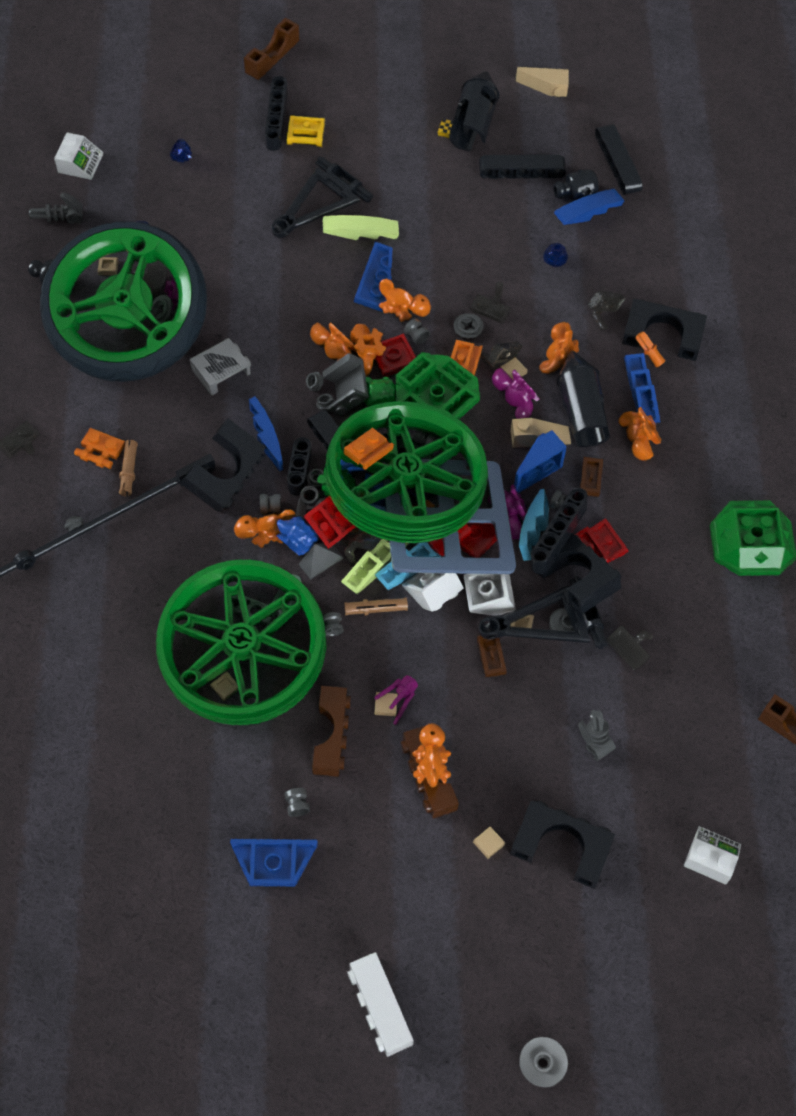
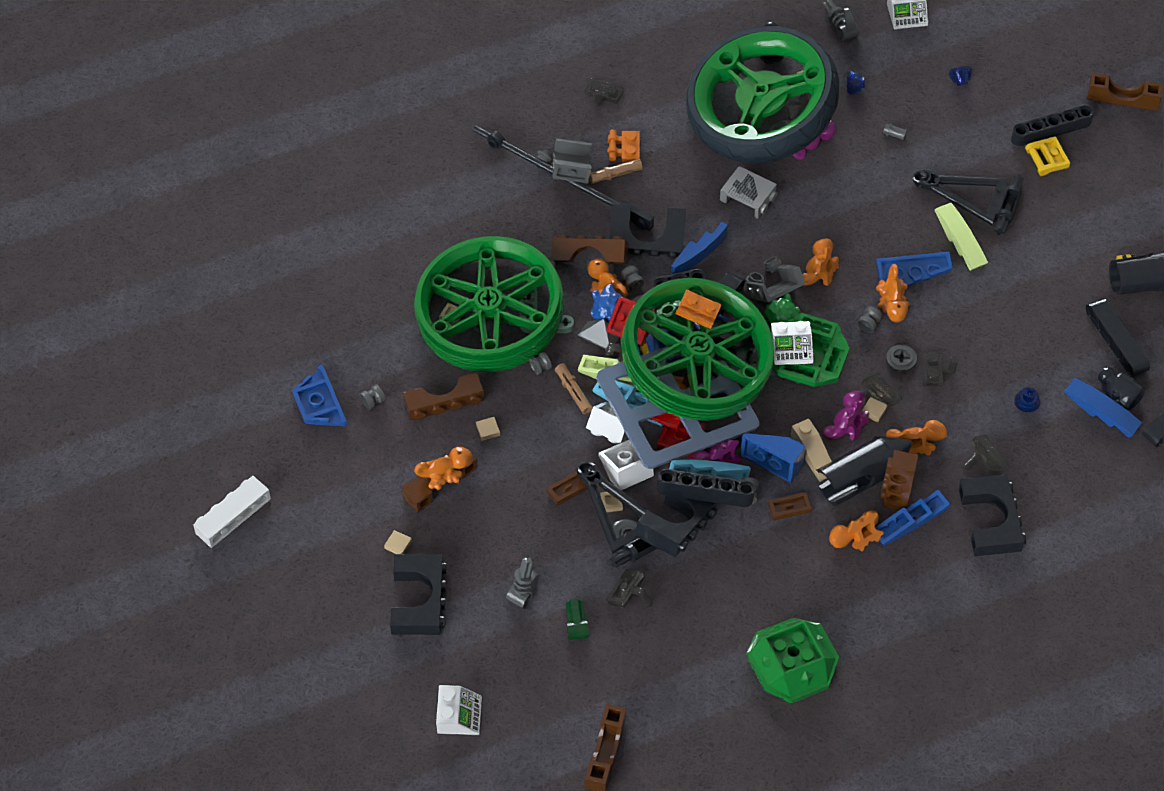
camera: 70 degrees right, 5 degrees down
orange animal [350,324,386,377] -> none
red plate [374,334,416,377] -> none
magenta plant [374,675,418,725] -> none
orange plate [451,340,483,376] -> none
light grey dish [519,1037,568,1087] -> none
red slope [575,518,629,563] -> none
orange axle [635,331,666,368] -> none
none -> reddish brown arch [551,235,628,264]
none -> dark grey panel [552,138,592,183]
none -> dark green piece [566,599,589,640]
none -> slope [771,321,813,365]
none -> reddish brown brick [880,450,918,511]
none -> dark grey pin [883,123,907,140]

